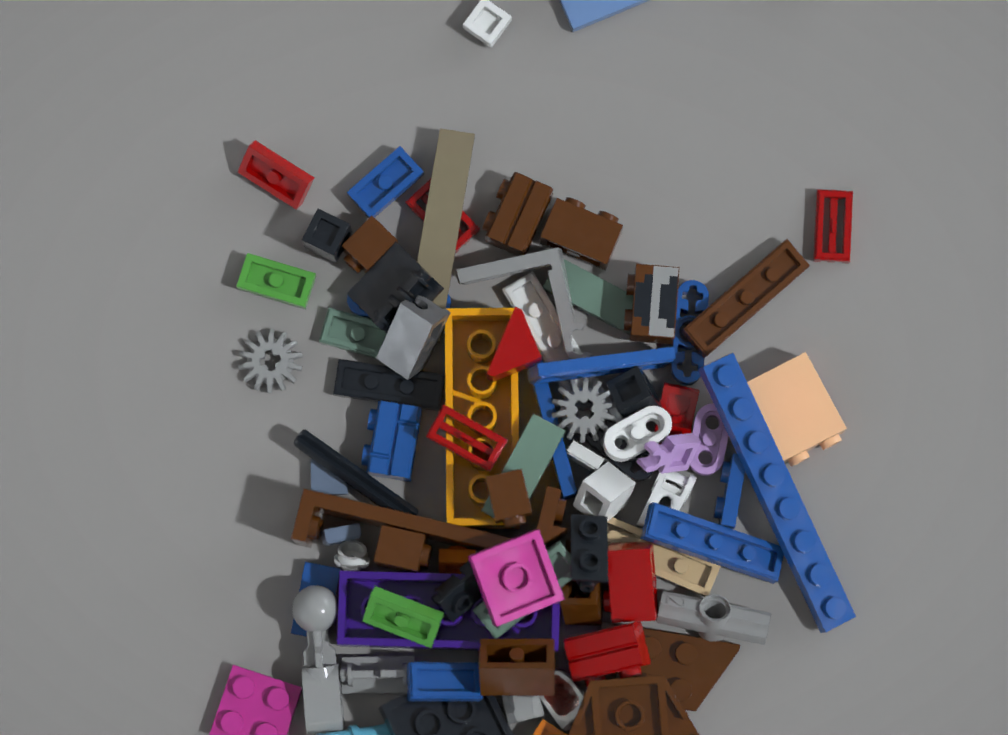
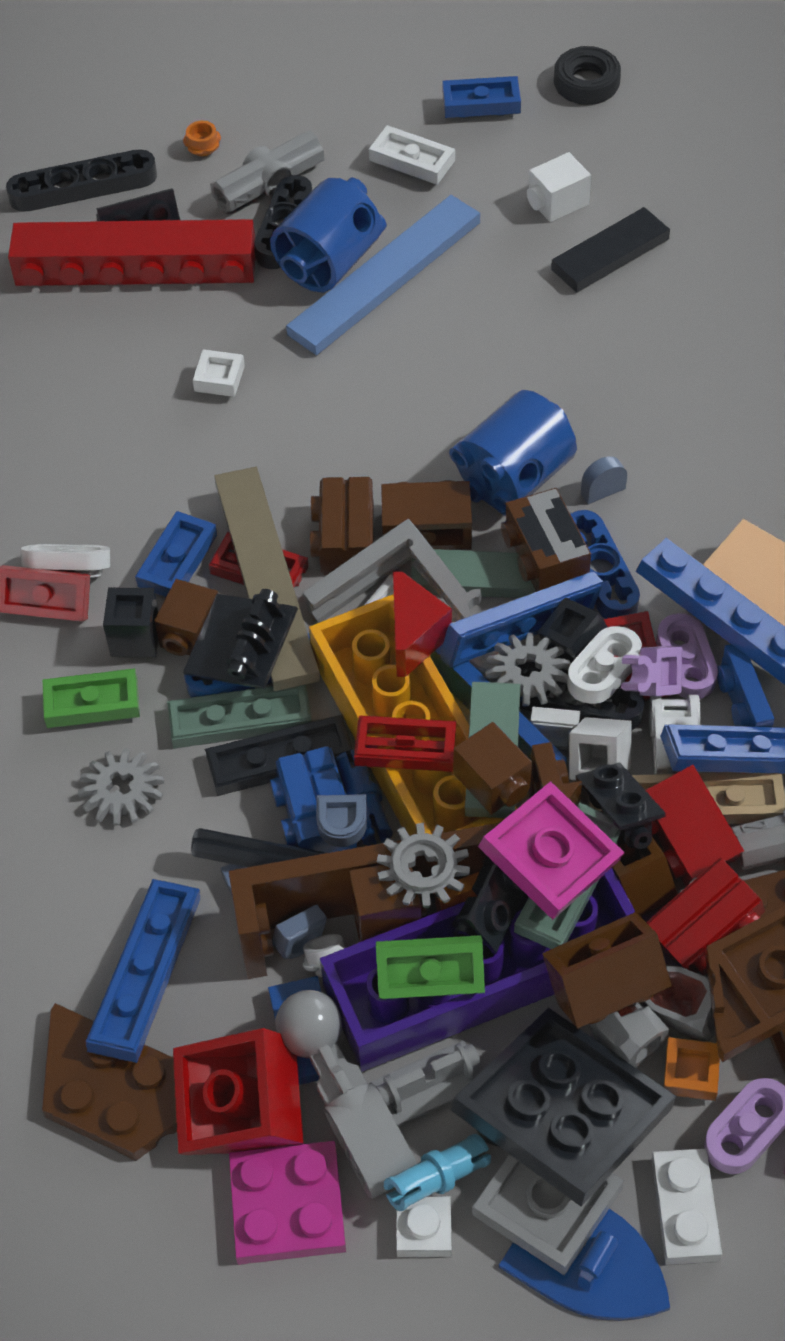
camera: 25 degrees left, 25 degrees down
flat silver hinge [376,295,451,380] -> none
blue tile [407,662,483,701] -> none
reddish brown tile [681,239,810,358] -> none
red tile [813,189,853,264] -> none
none -> white plate [21,544,110,578]
none -> reddish brown wing [42,1003,177,1161]
none -> blue tile [86,879,201,1063]
none -> red slope [173,1028,303,1155]
none -> sand blue tile [316,794,367,847]
none -> blue pin [335,749,393,846]
none -> light grey gear [377,823,470,908]
none -> blue cylinder [449,390,577,516]
none -> black tile [551,207,670,293]
none -> sand blue tile [581,456,627,504]

